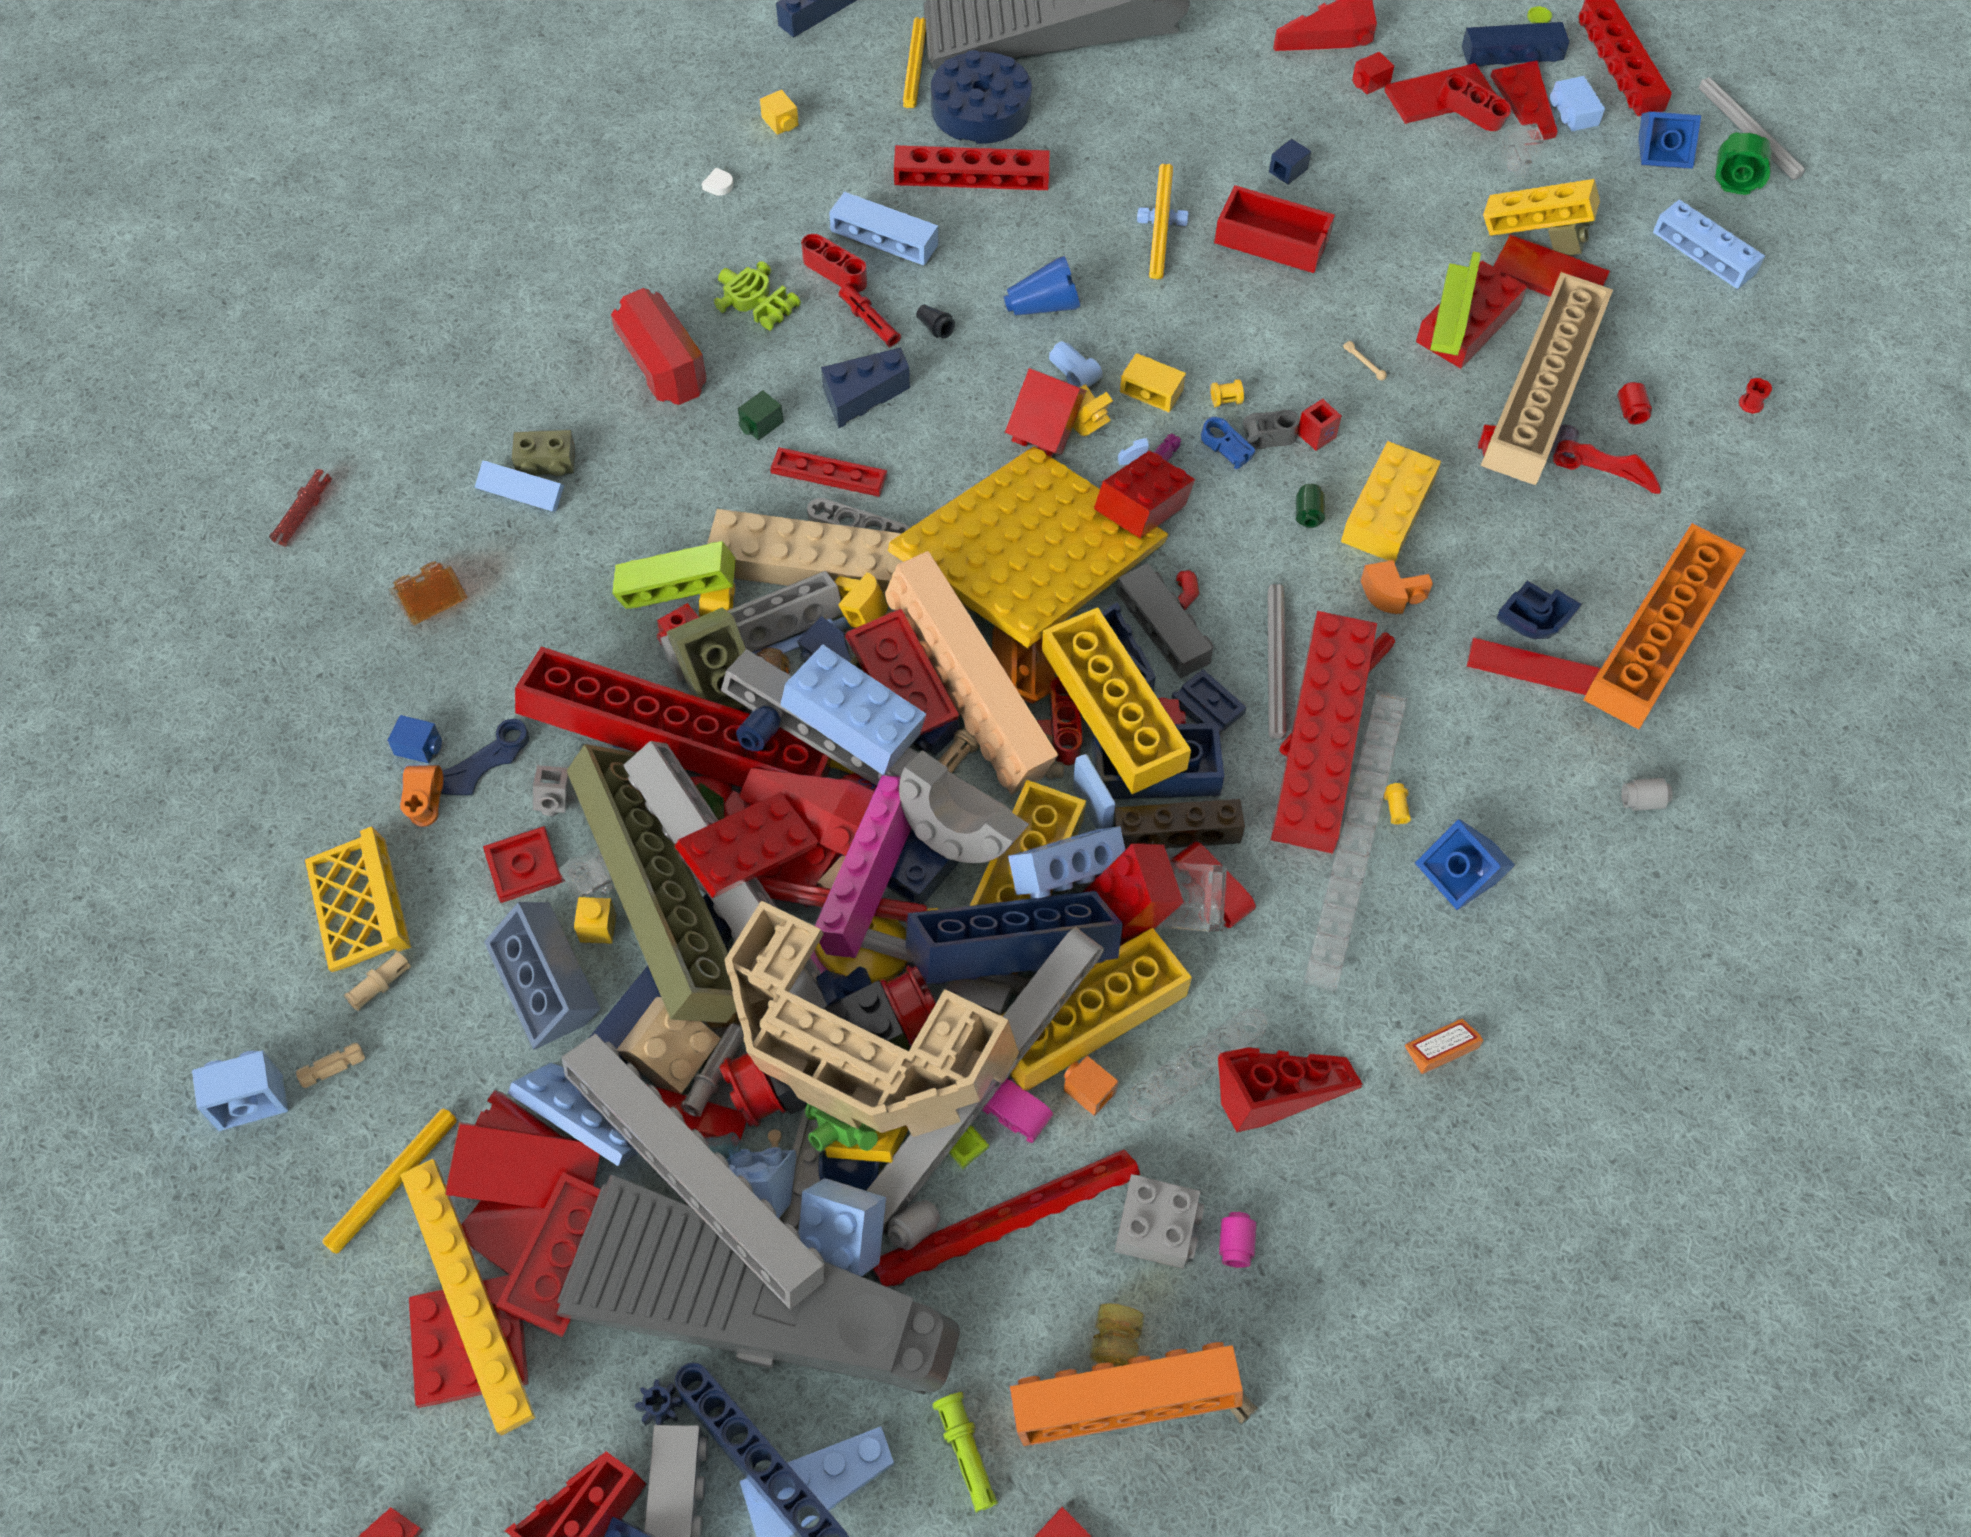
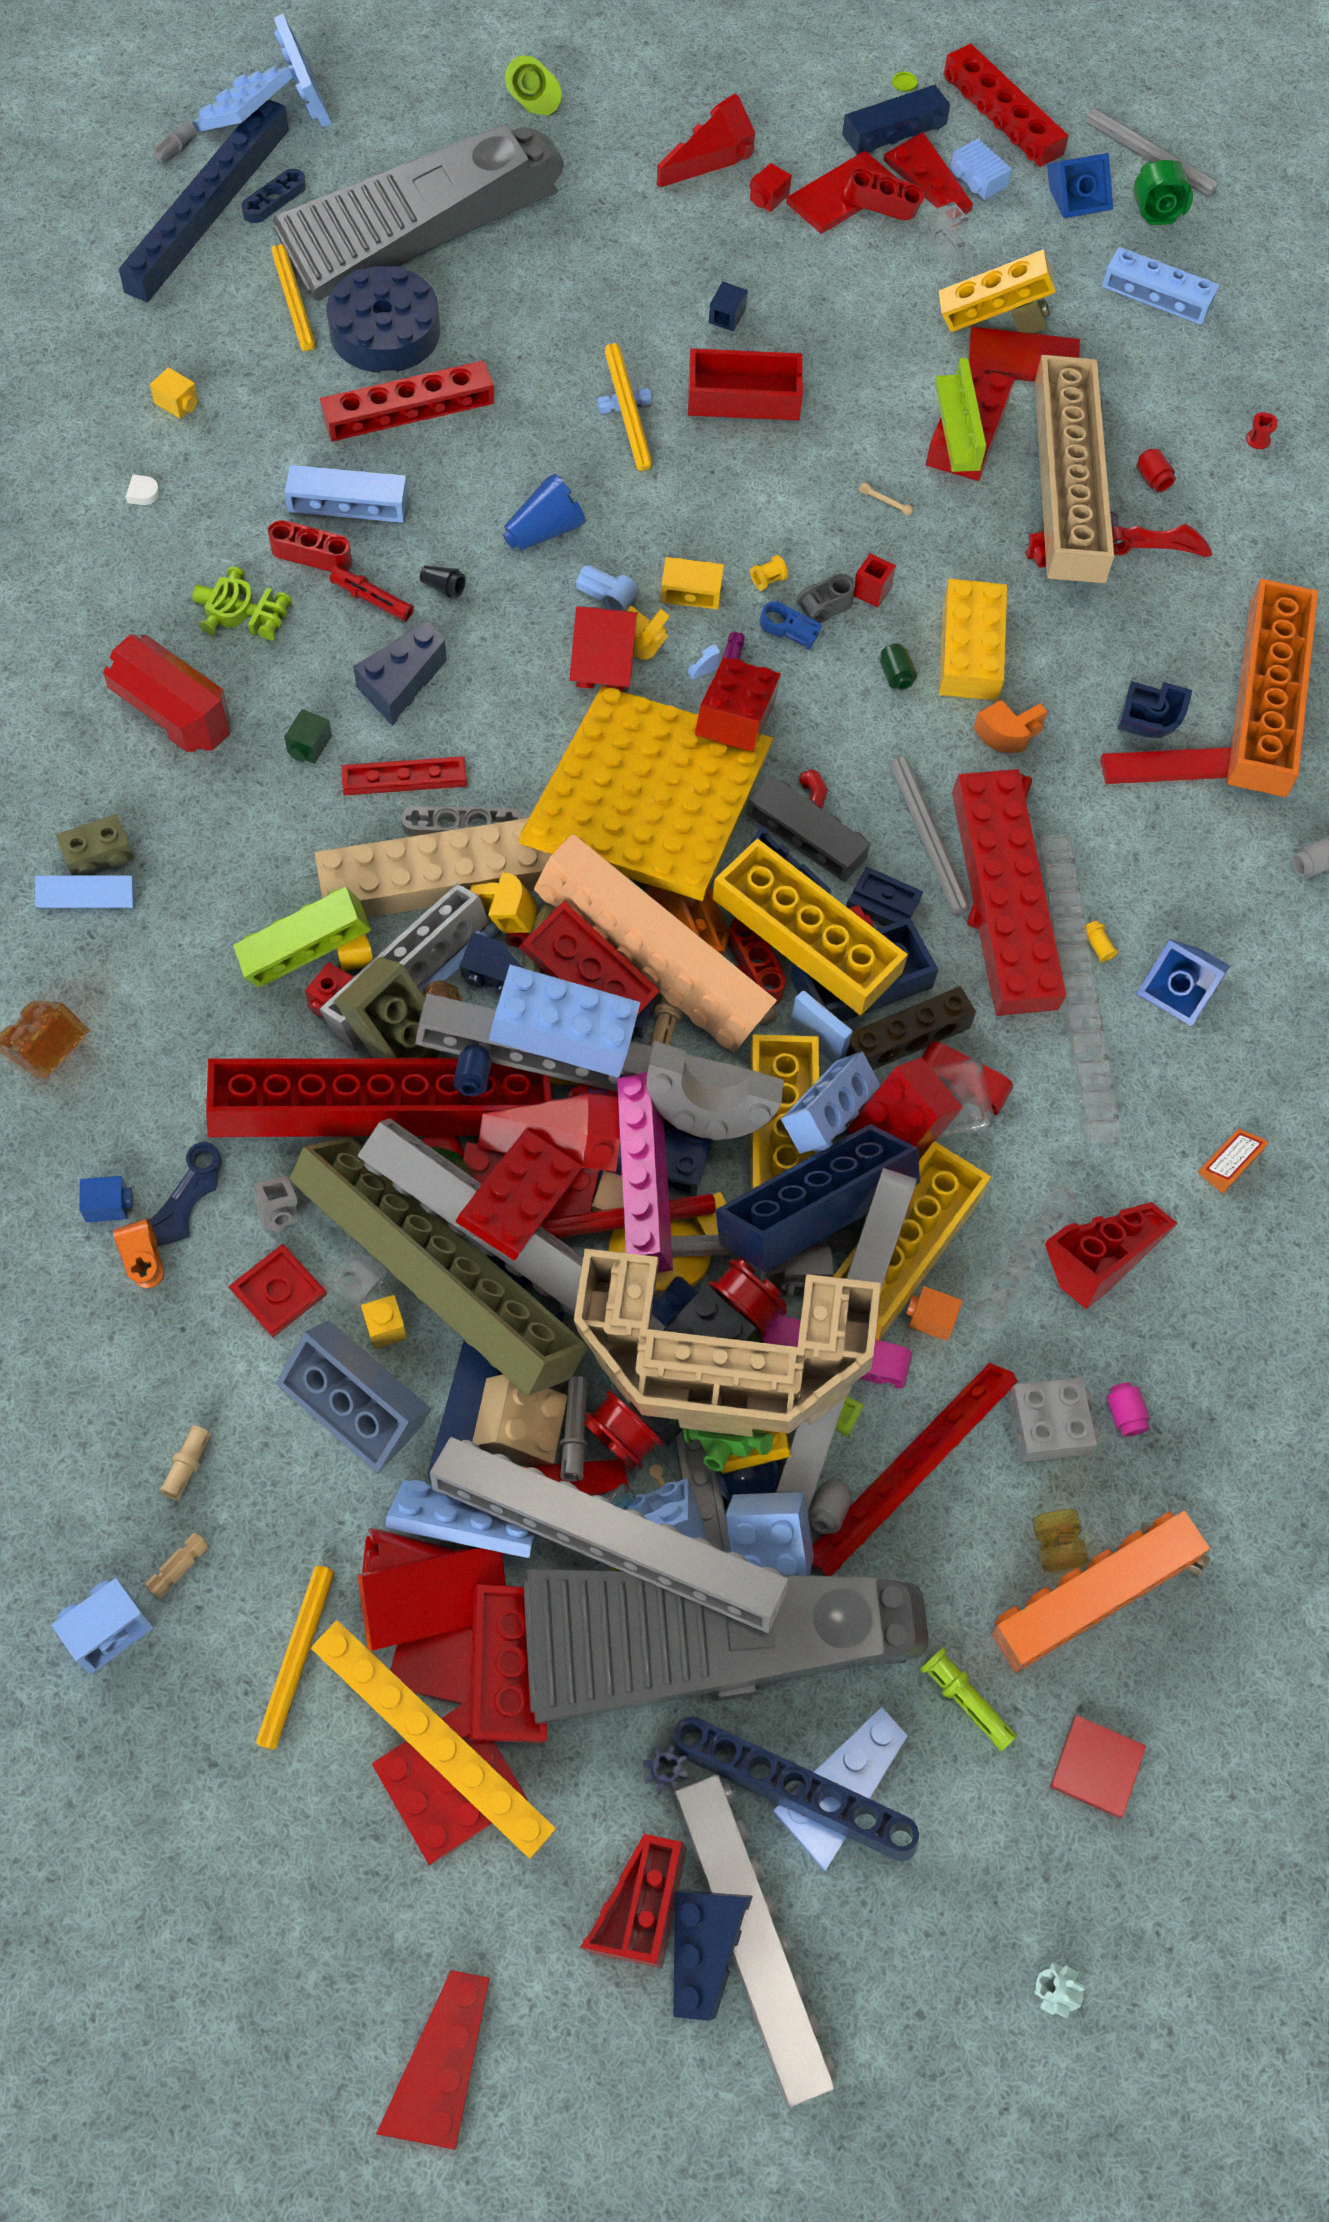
camera: 25 degrees left, 5 degrees up
yellow fence [305,826,411,972] -> none

